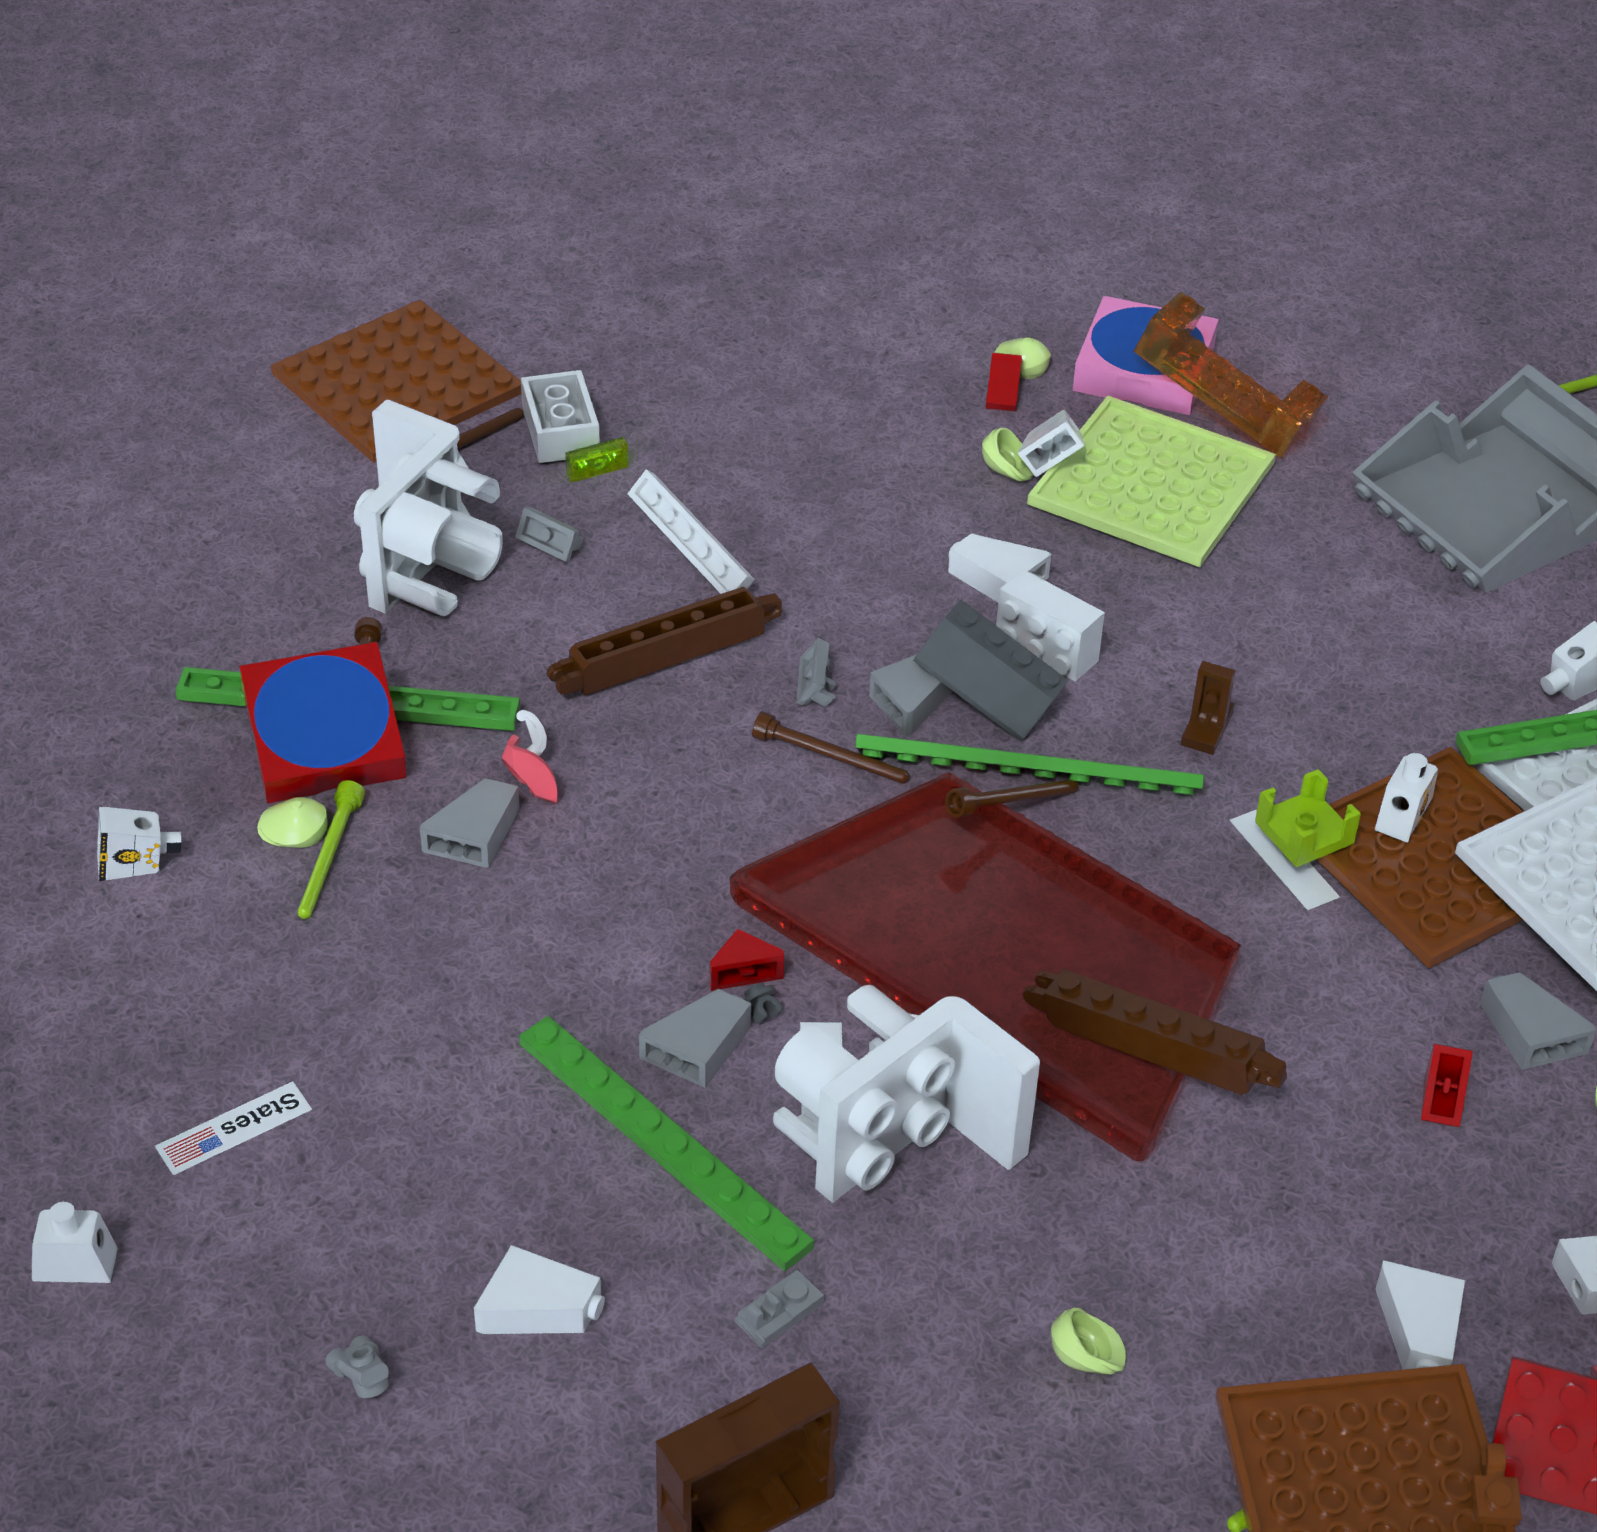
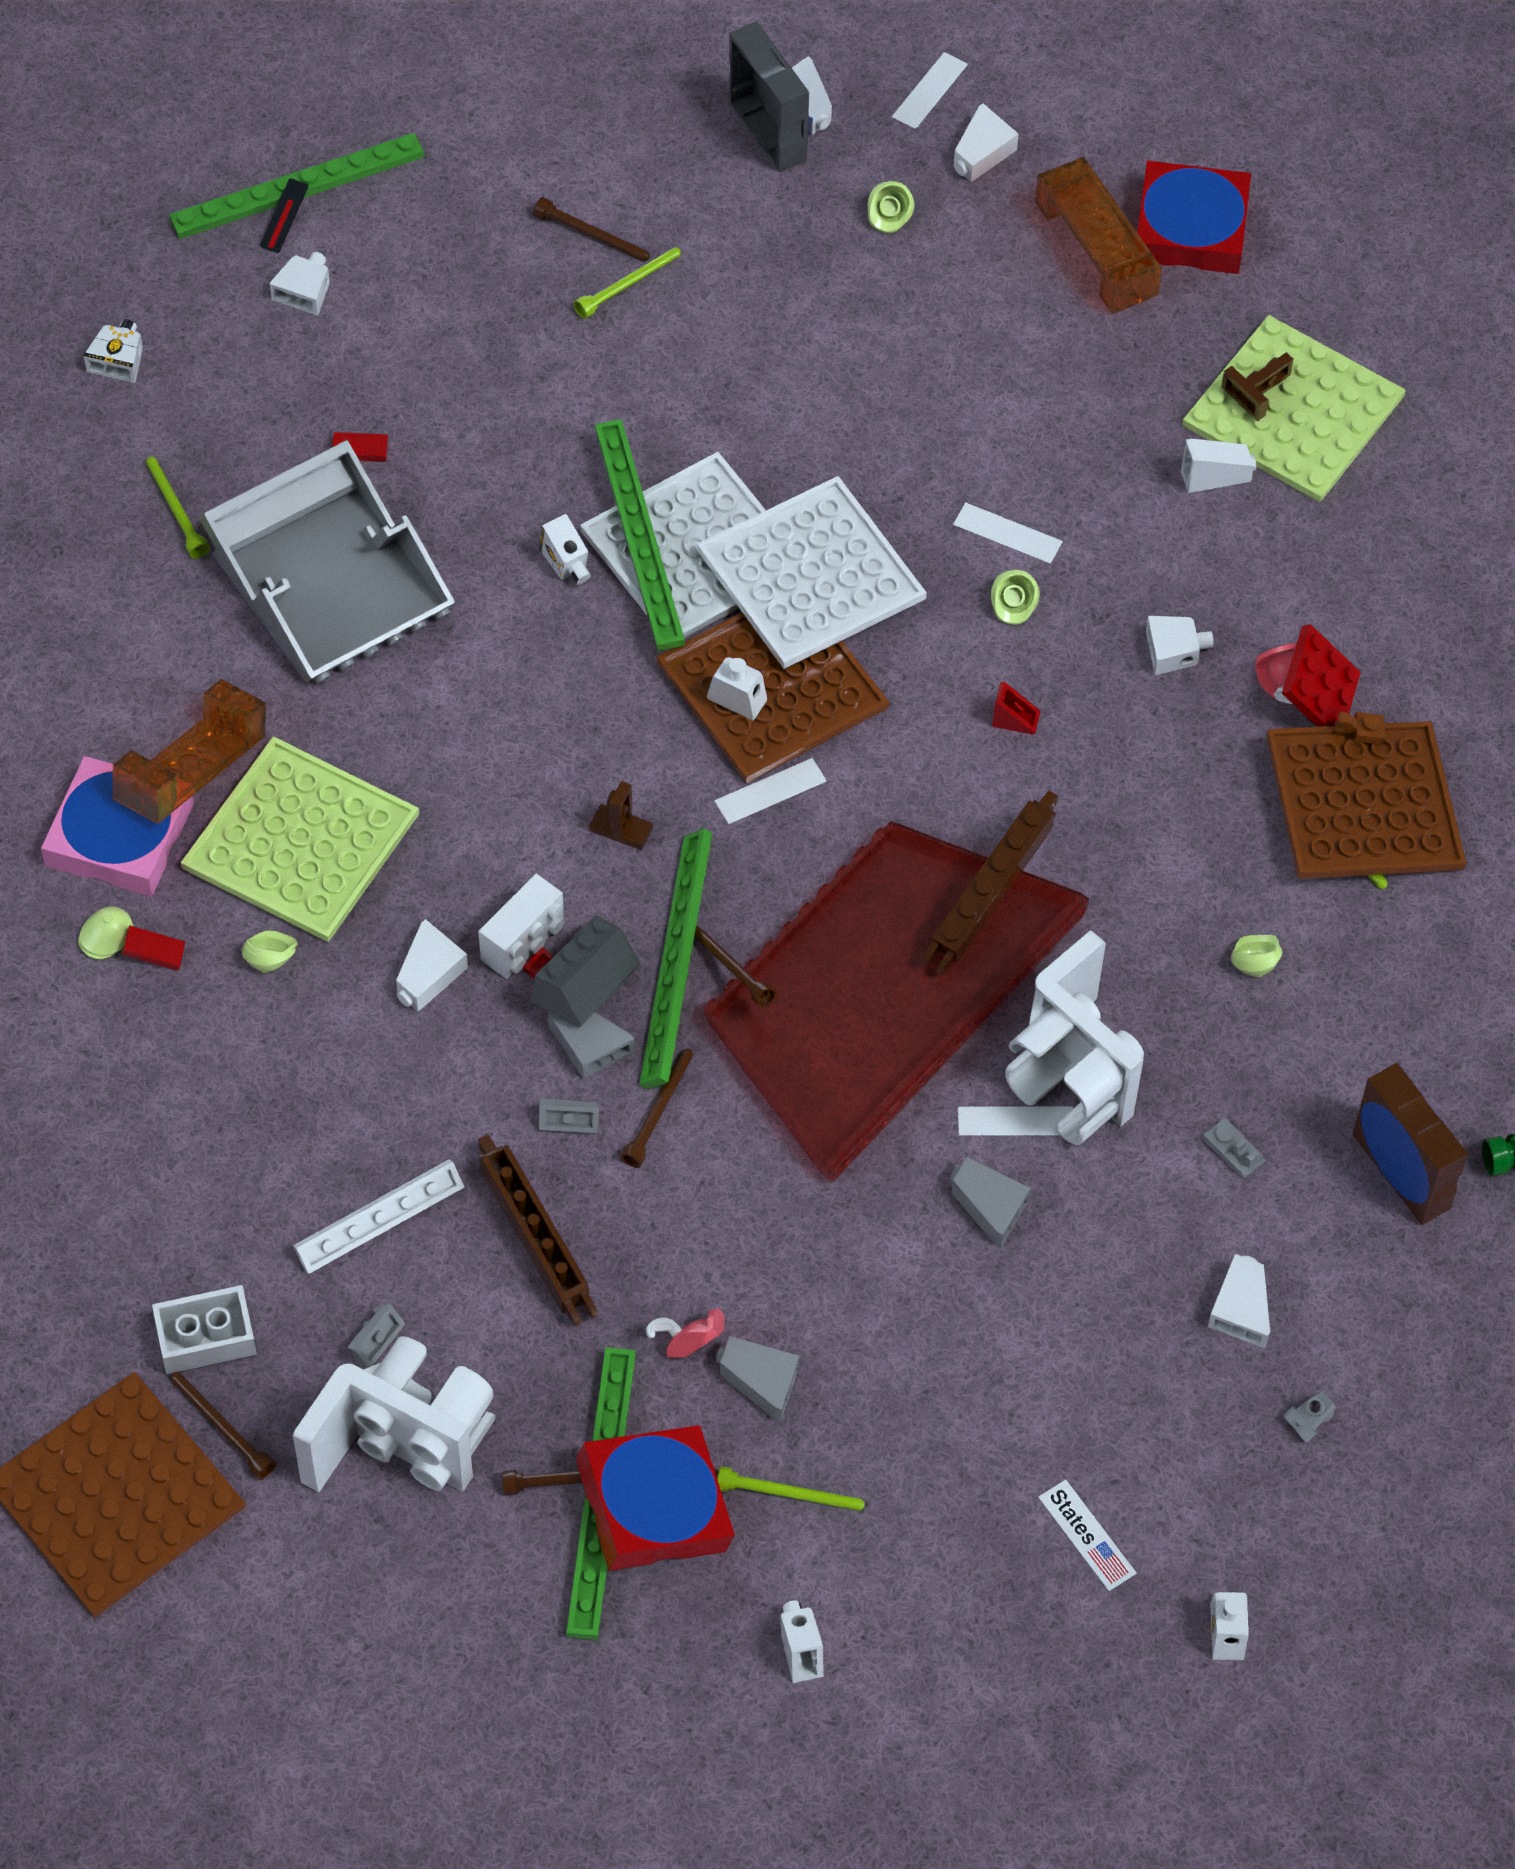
camera: 90 degrees left, 15 degrees up
yellowish green hat [257,797,328,848] -> none
bright green plate [519,1016,814,1271] -> none
clear neon green plate [565,437,629,483] -> none
red slope [710,929,784,991] -> none
dark grey plate [744,983,783,1024] -> none
white torso [1018,410,1085,477] -> none
lime panel [1255,769,1361,868] -> none
white slope [1376,1260,1465,1370] -> none
light grey slope [1480,972,1597,1070] -> none

